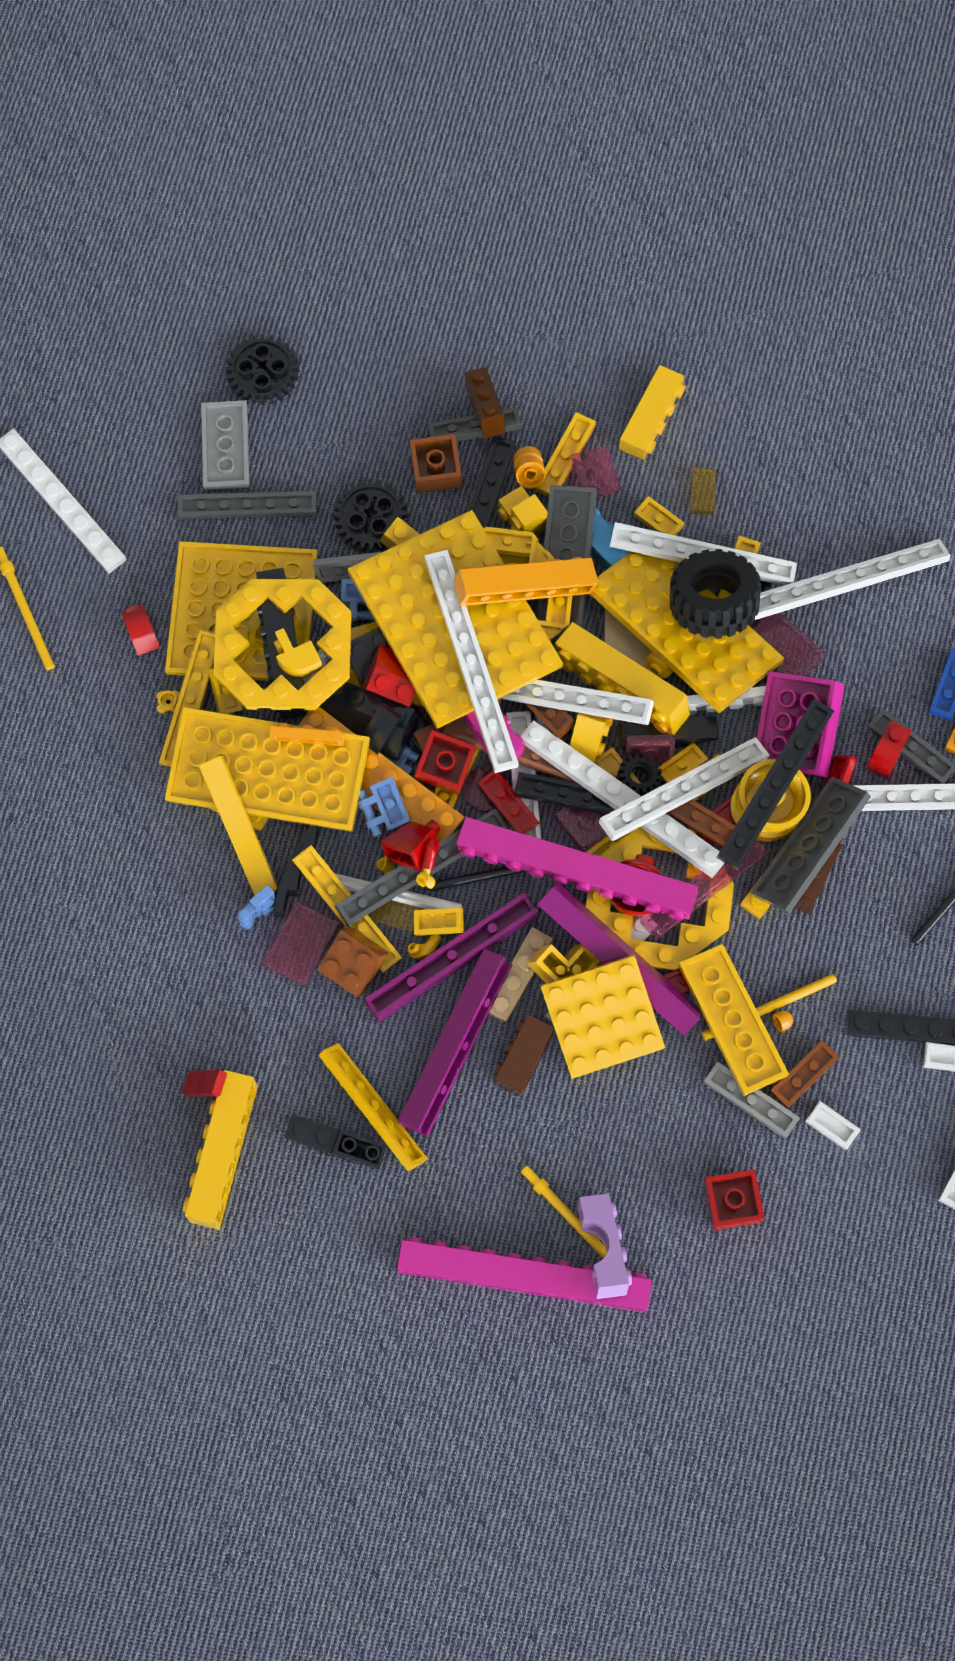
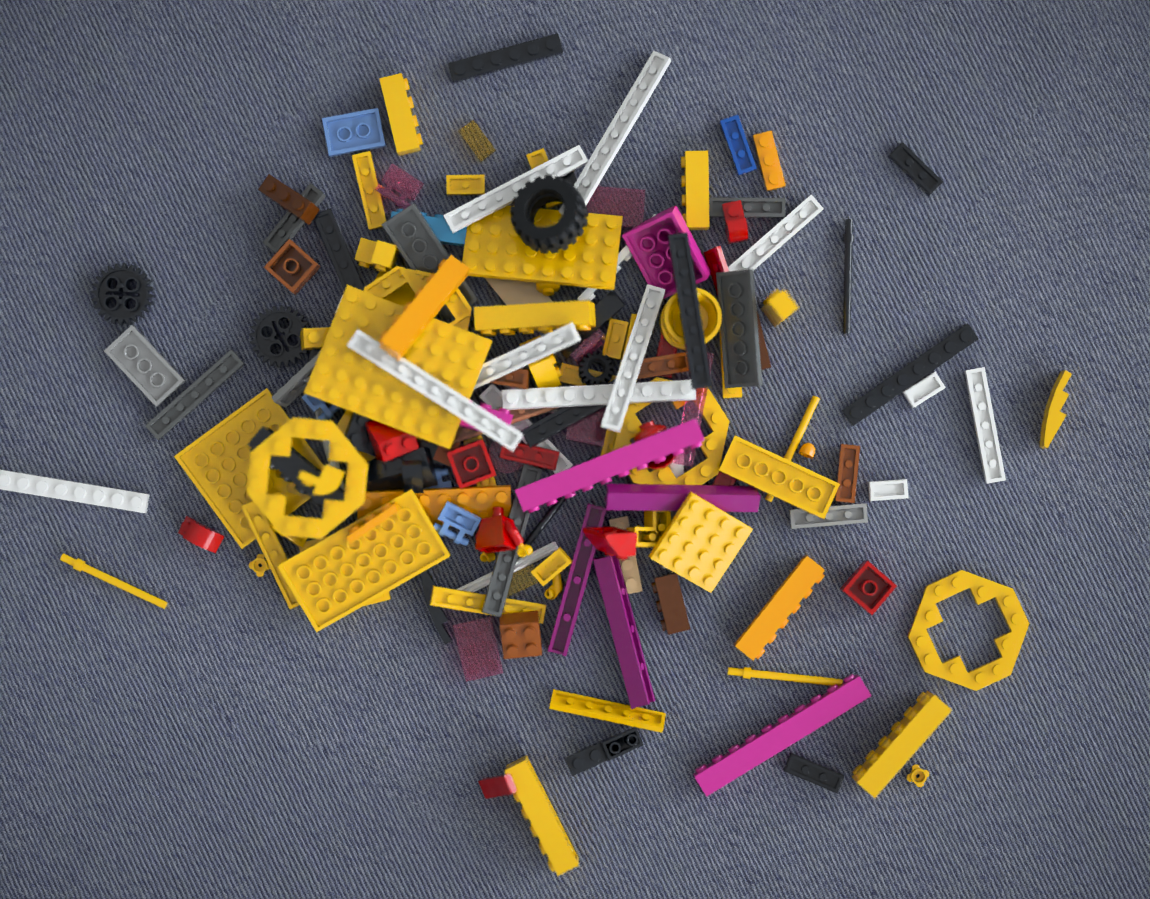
camera: 40 degrees left, 15 degrees up
yellow tile [199,756,279,895] -> none
medium blue plate [238,885,276,929] -> none
light orange wheel [513,446,546,488] -> none
lavender arch [577,1193,632,1299] -> none
none -> medium blue plate [322,108,386,157]
none -> black plate [448,33,563,83]
none -> red slope [583,526,637,560]
none -> yellow brick [681,151,710,230]
none -> light orange brick [734,555,825,660]
none -> yellow brick [761,289,798,327]
none -> black tile [784,753,844,793]
none -> yellow brick [852,691,952,798]
none -> yellow plate [906,764,929,787]
none -> yellow plate [907,570,1029,691]

